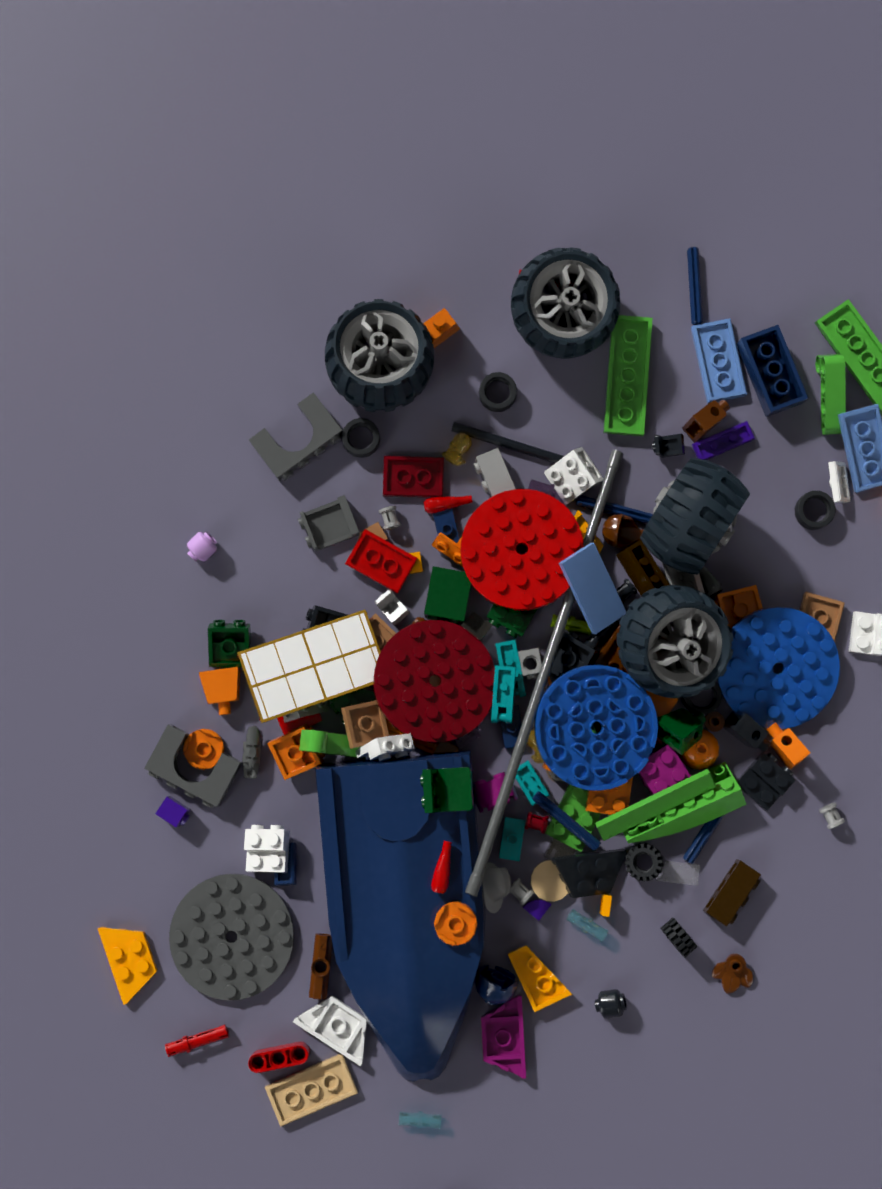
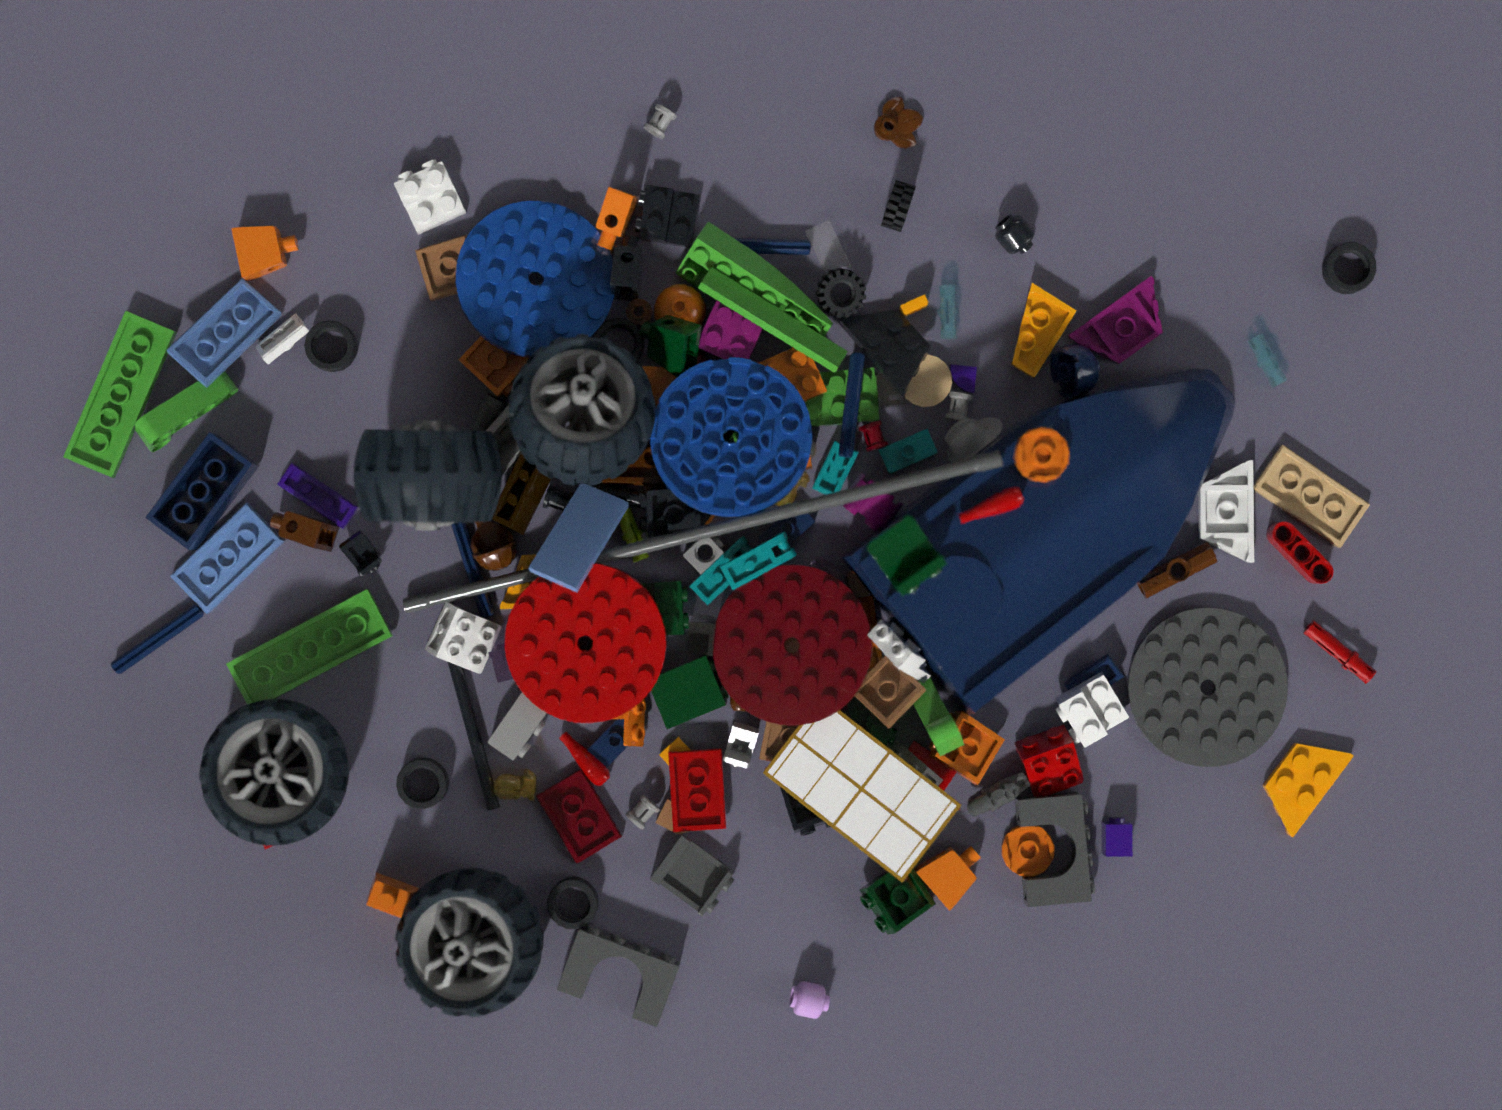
camera: 120 degrees left, 5 degrees up
dark brown brick [703,859,761,927] -> none
none -> red bracket [1014,724,1084,797]

